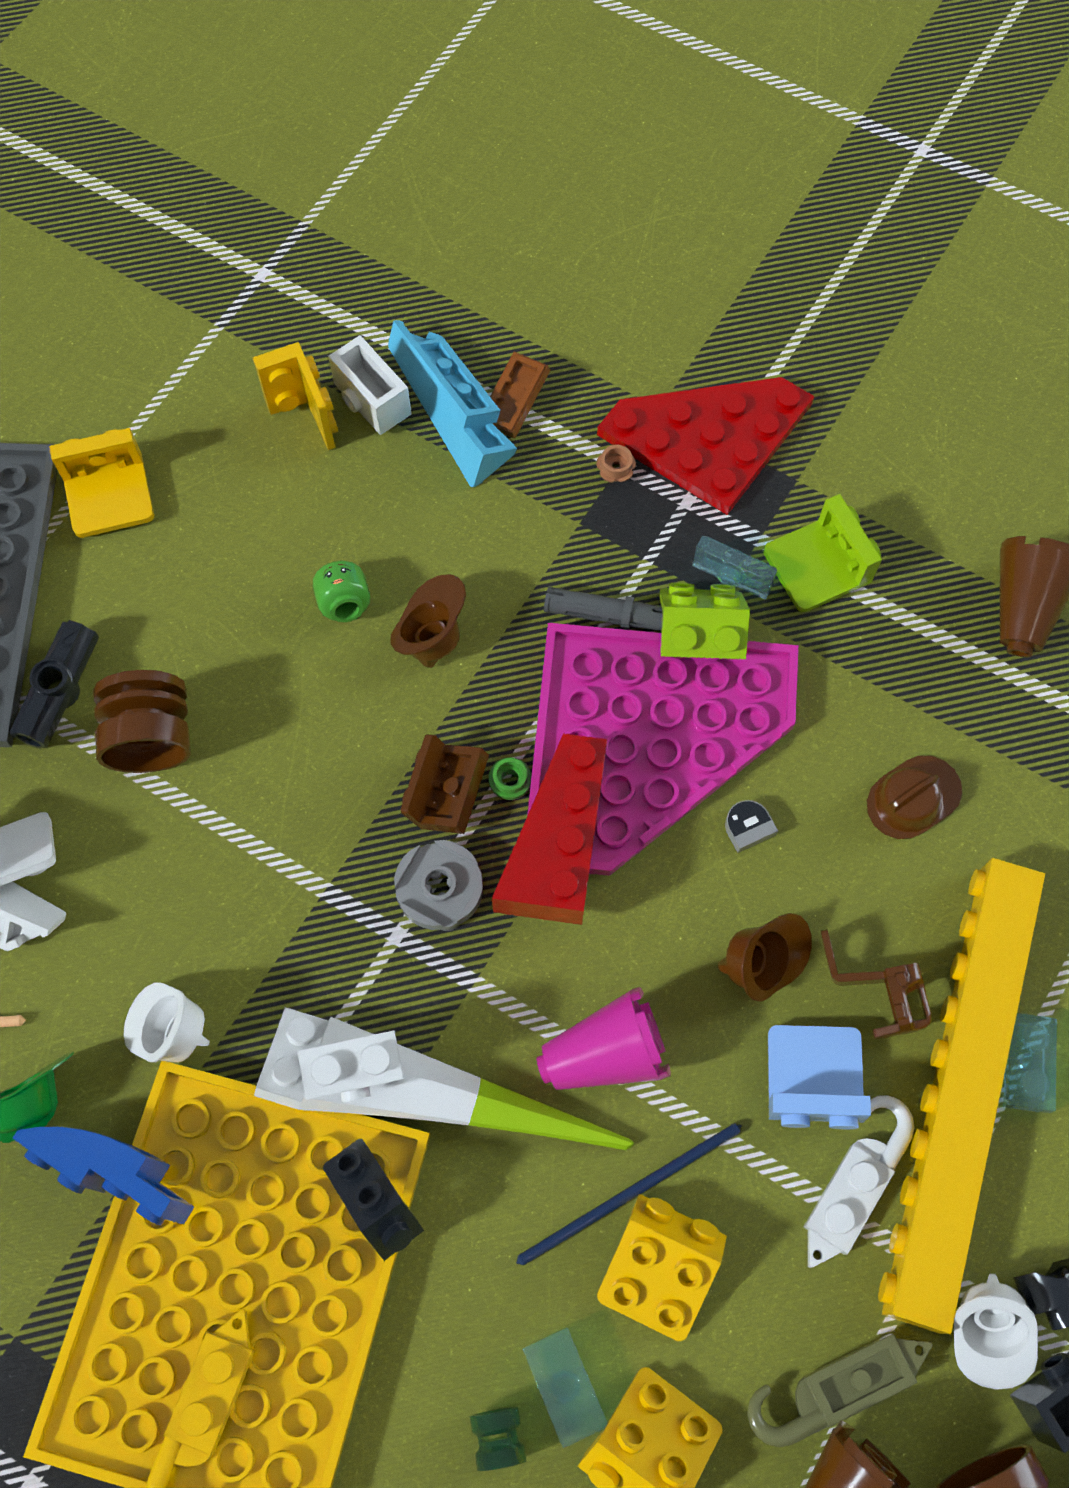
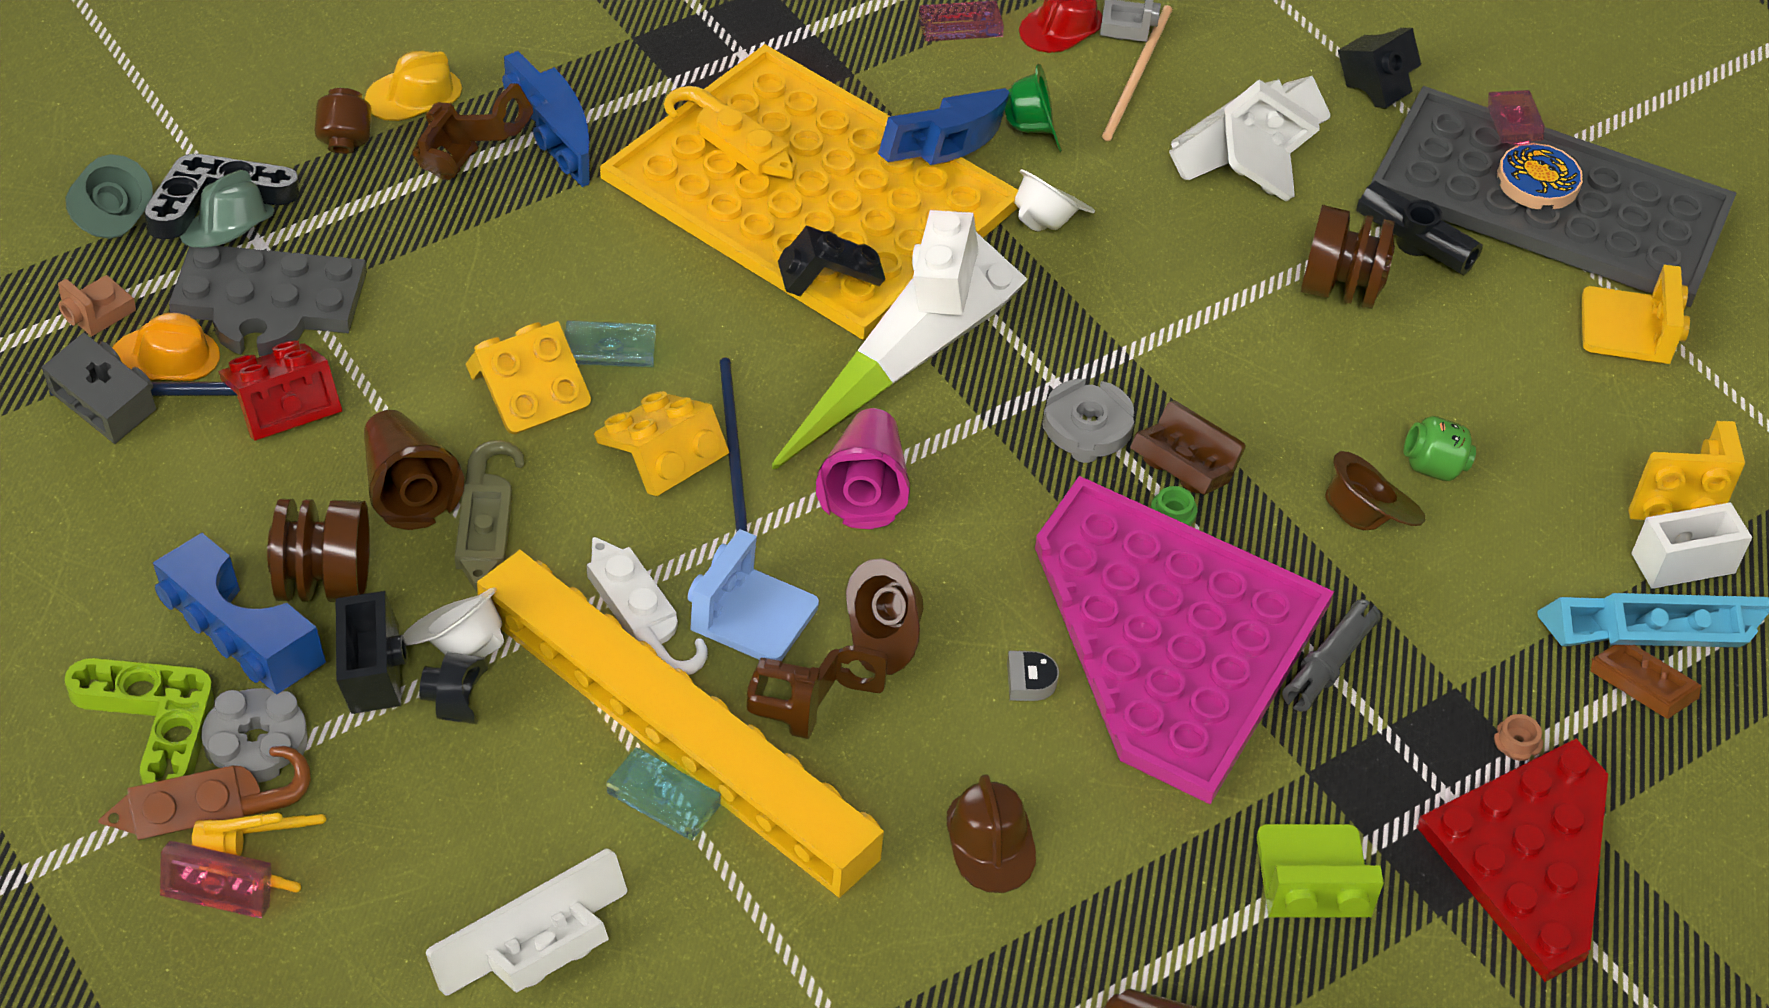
camera: 110 degrees right, 20 degrees down
clear green wheel [469,1406,527,1471] -> none
red wedge [492,733,607,925] -> none
lime bracket [659,582,750,659] -> none
clear light blue plate [692,536,778,600] -> none

